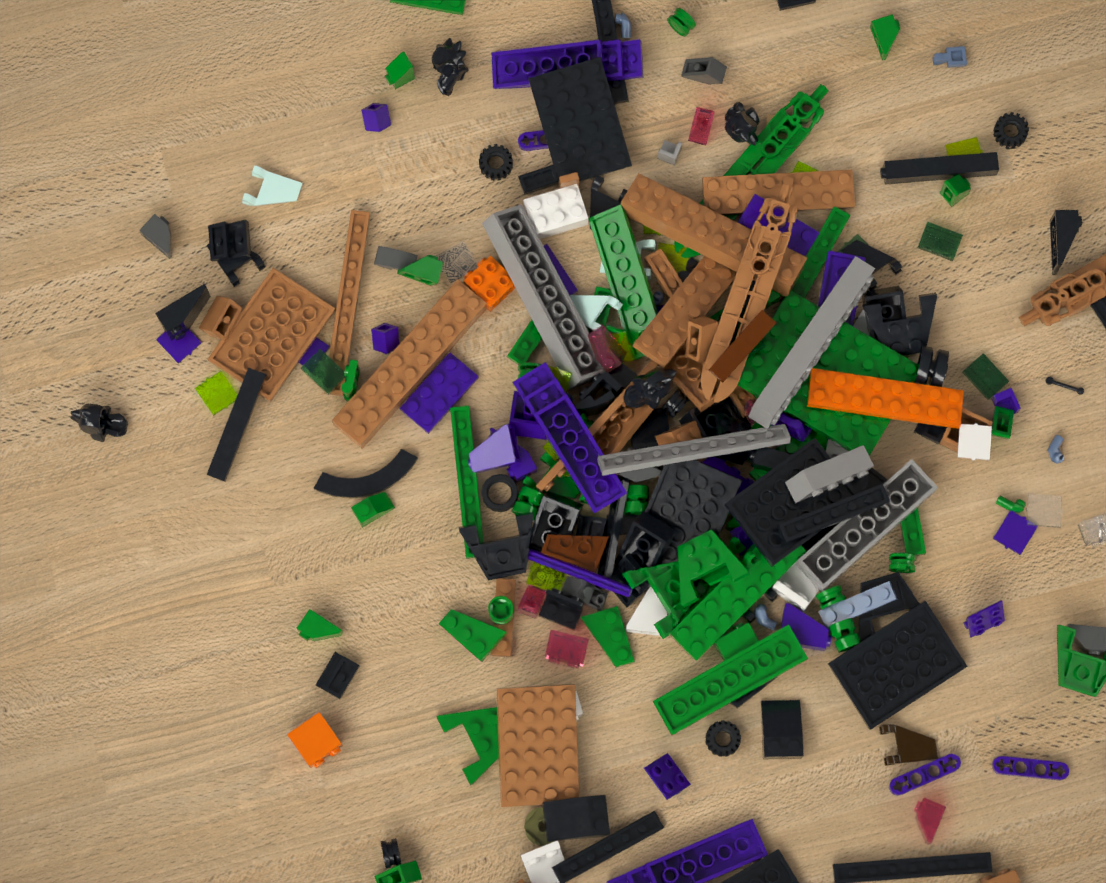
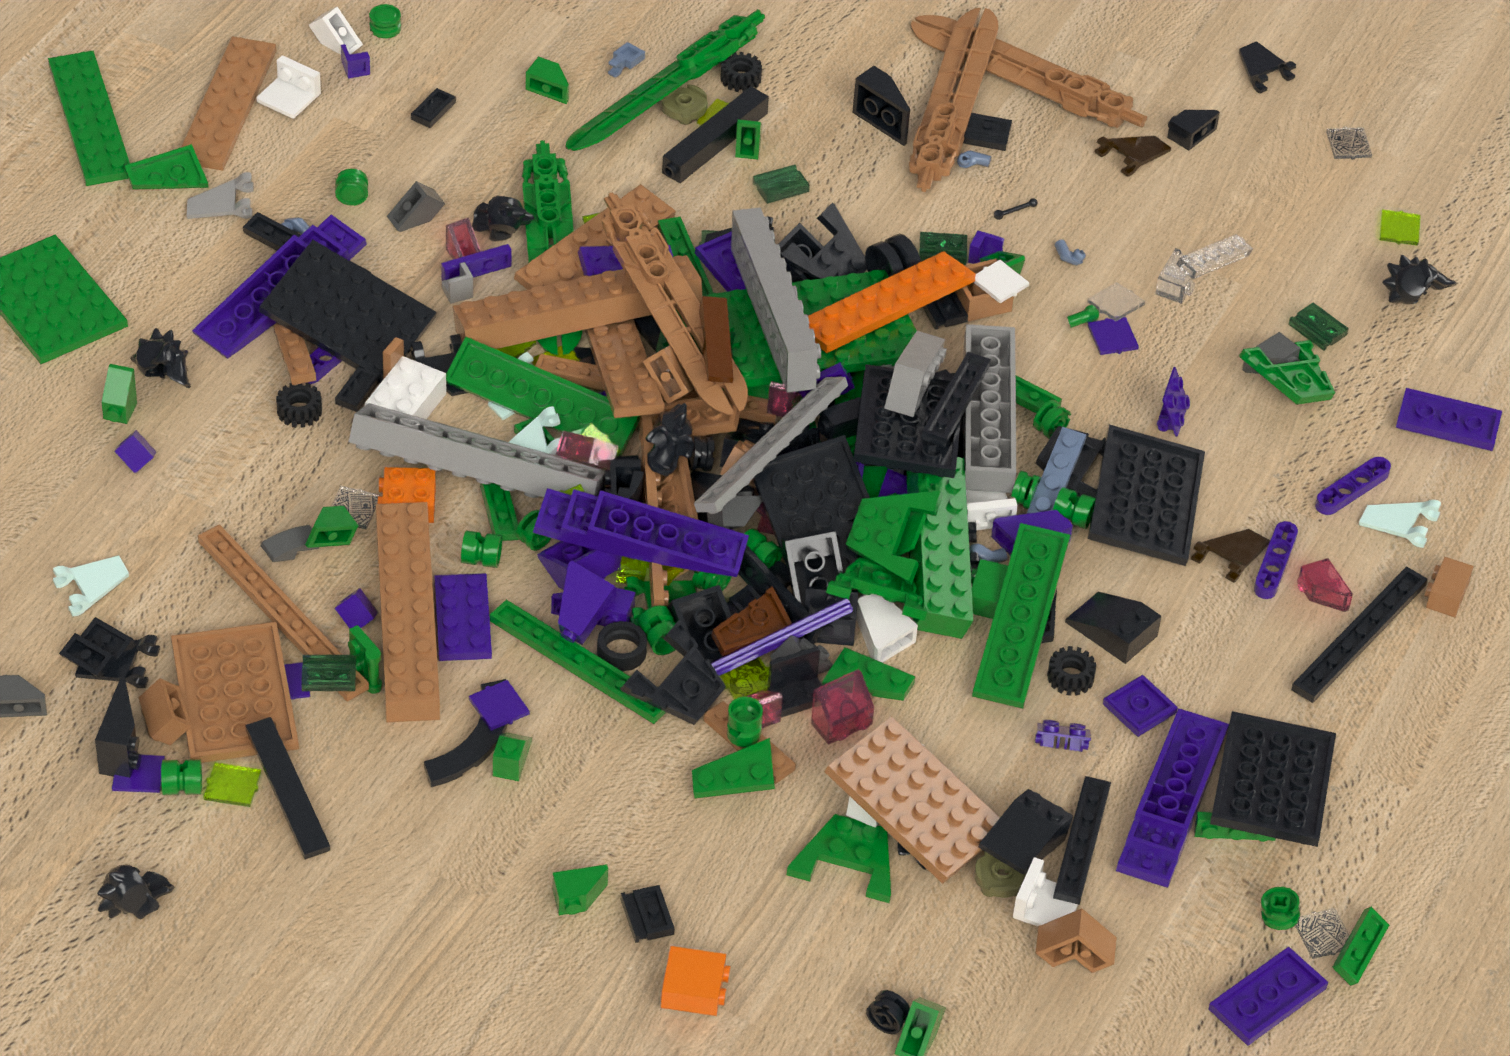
camera: 50 degrees left, 30 degrees down
none -> green wheel [161,759,202,795]
none -> medium nougat plate [273,324,317,385]
none -> dark purple tile [441,244,512,281]
none -> green wheel [461,530,503,568]
none -> dark purple piece [469,680,530,731]
none -> green piece [565,9,765,151]
none -> olive plate [662,84,708,125]
none -> sand blue arm [957,150,991,168]
none -> dark purple plate [1103,675,1178,737]
none -> light aqua flag [1359,500,1441,548]

